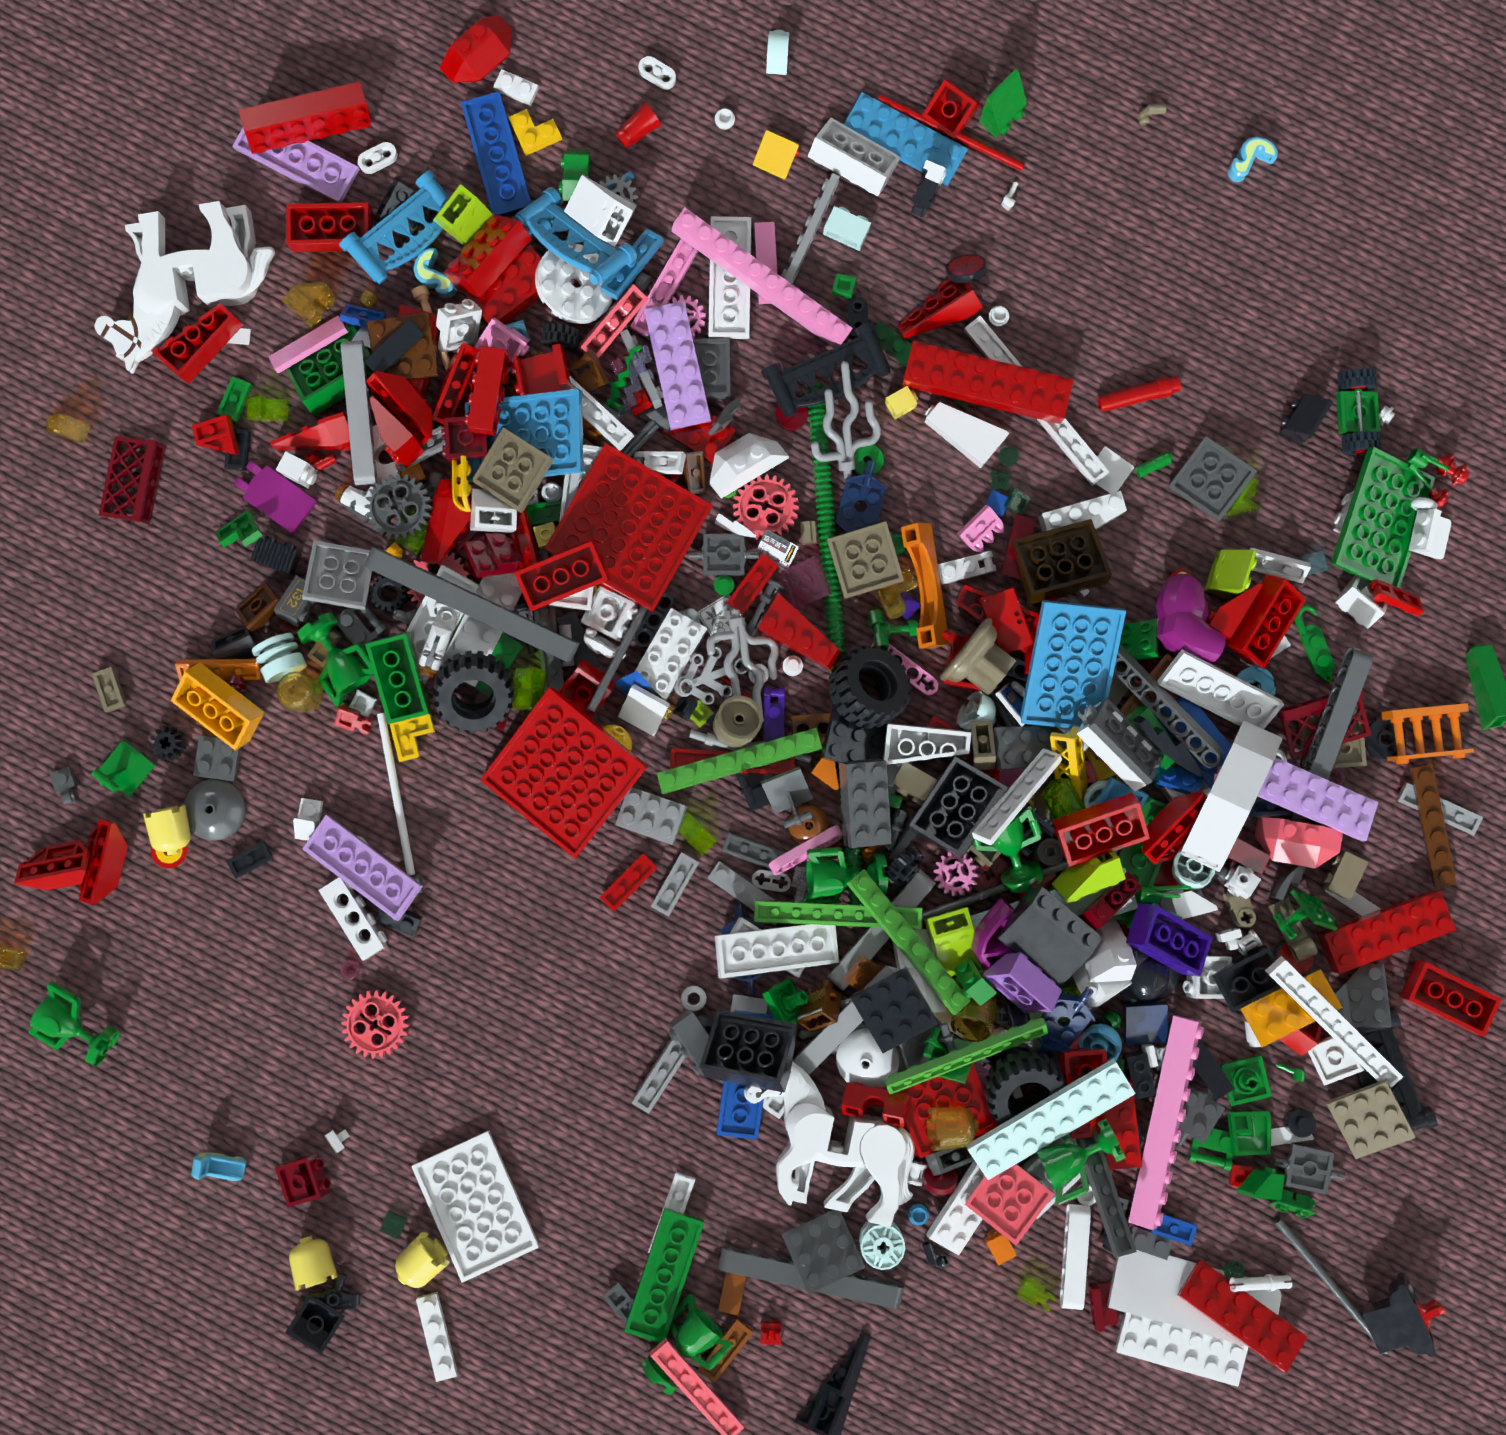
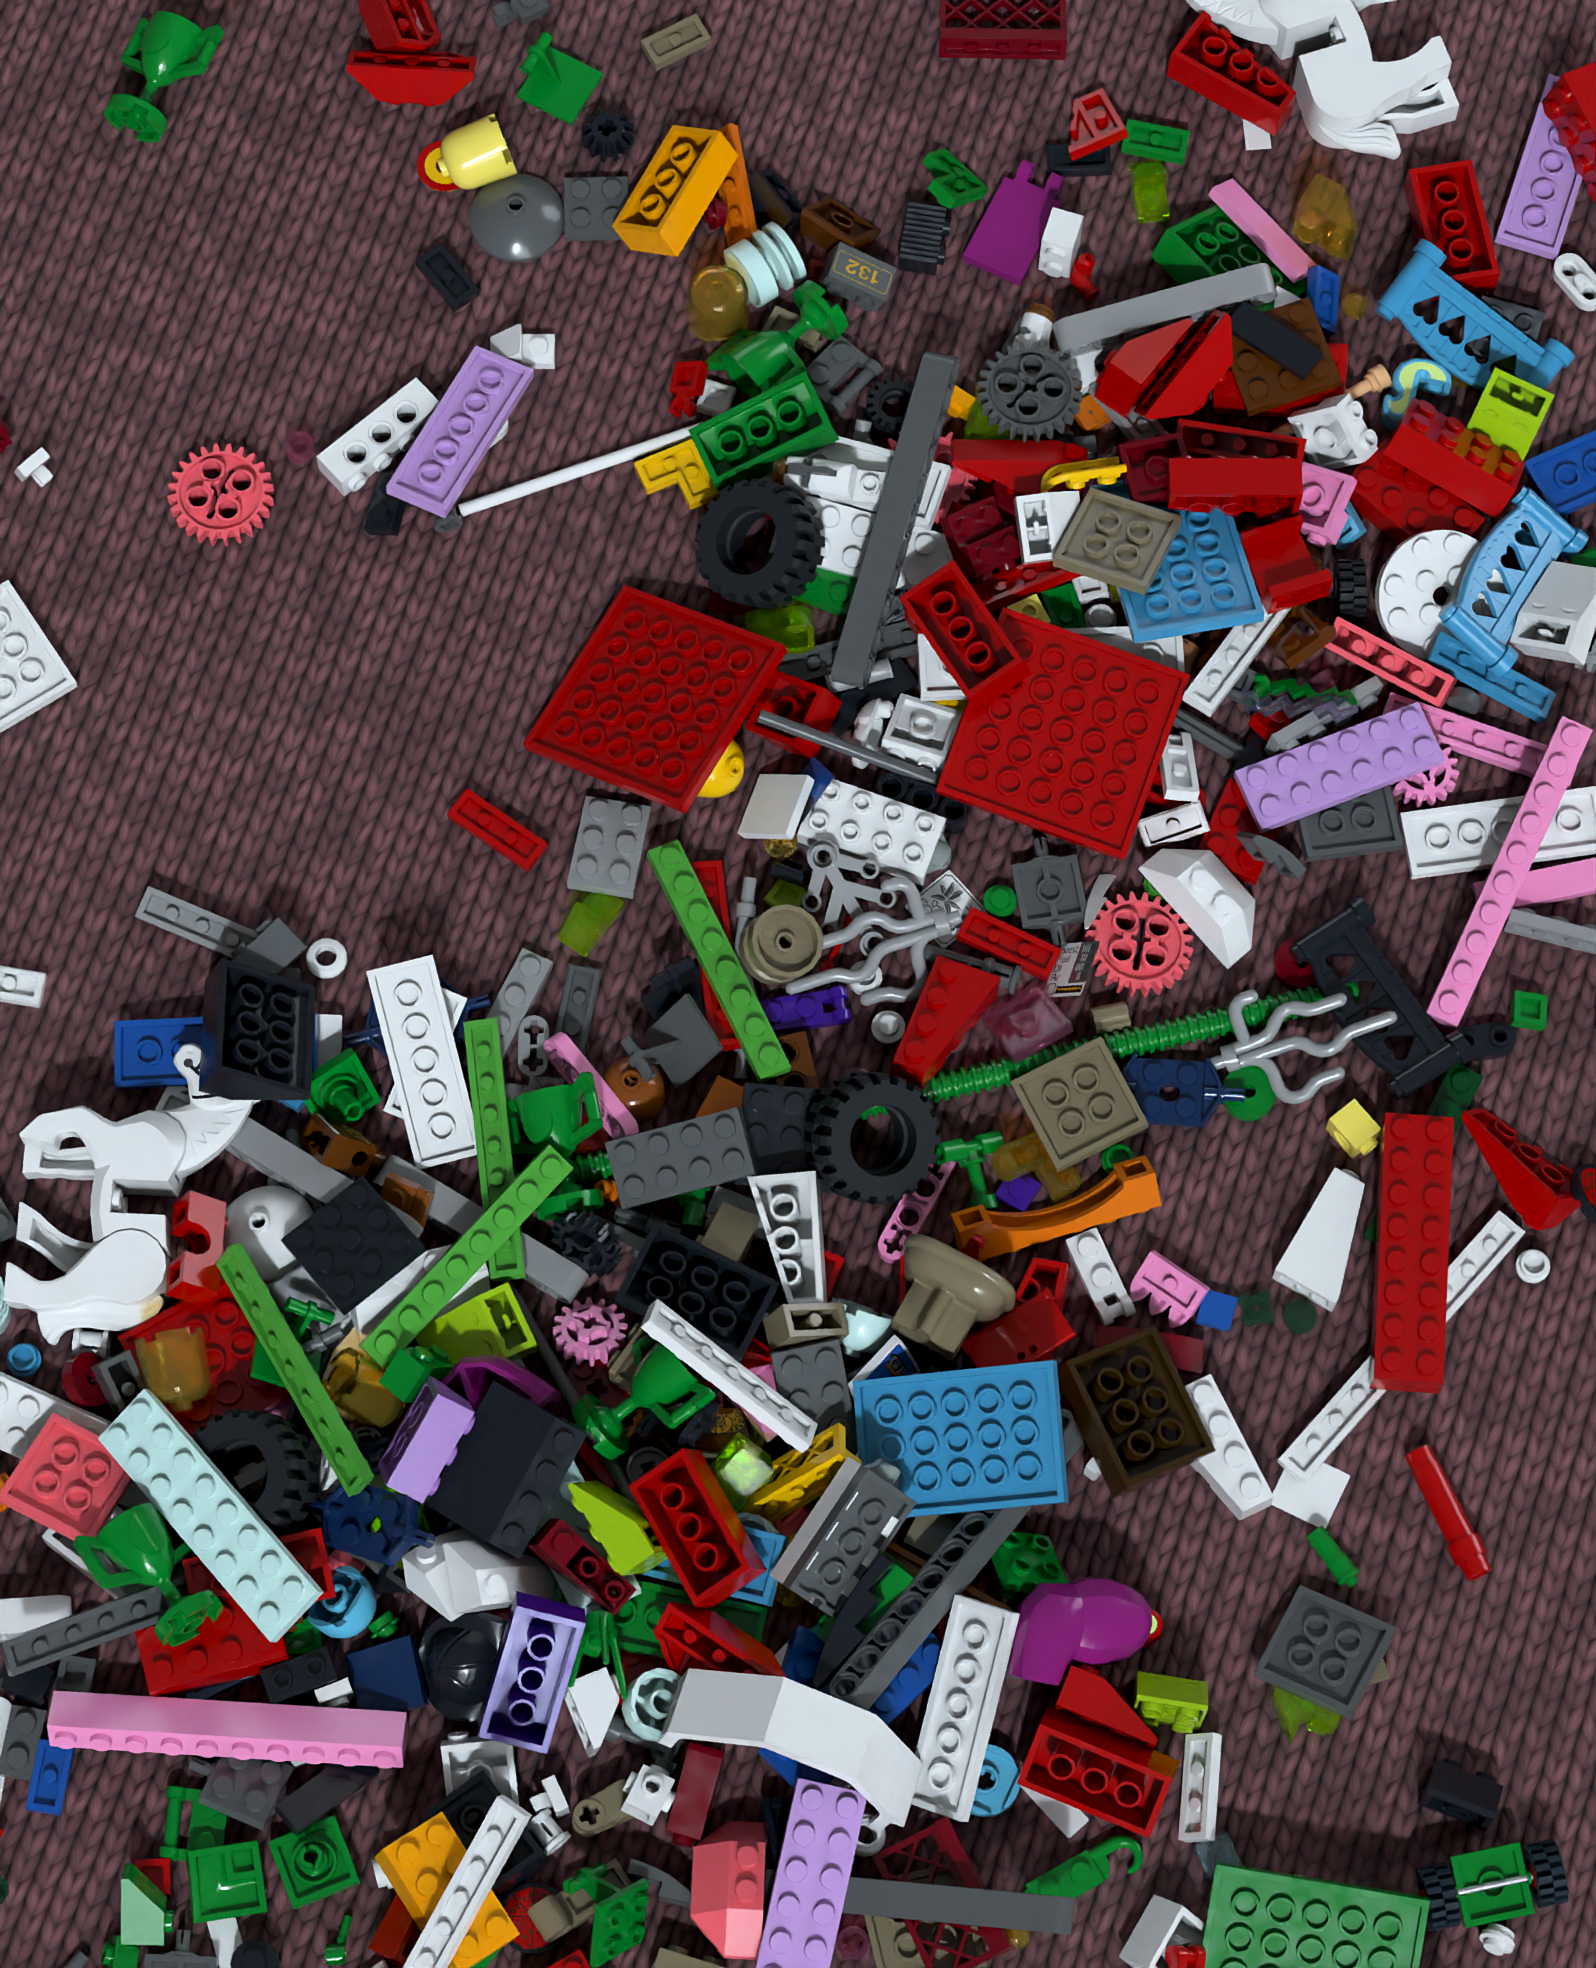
camera: 80 degrees right, 15 degrees down
red wedge [270,412,351,451] -> none
light grey plate [302,540,372,610] -> none
light grey plate [651,852,700,917] -> none
tile [1004,488,1031,515] -> none

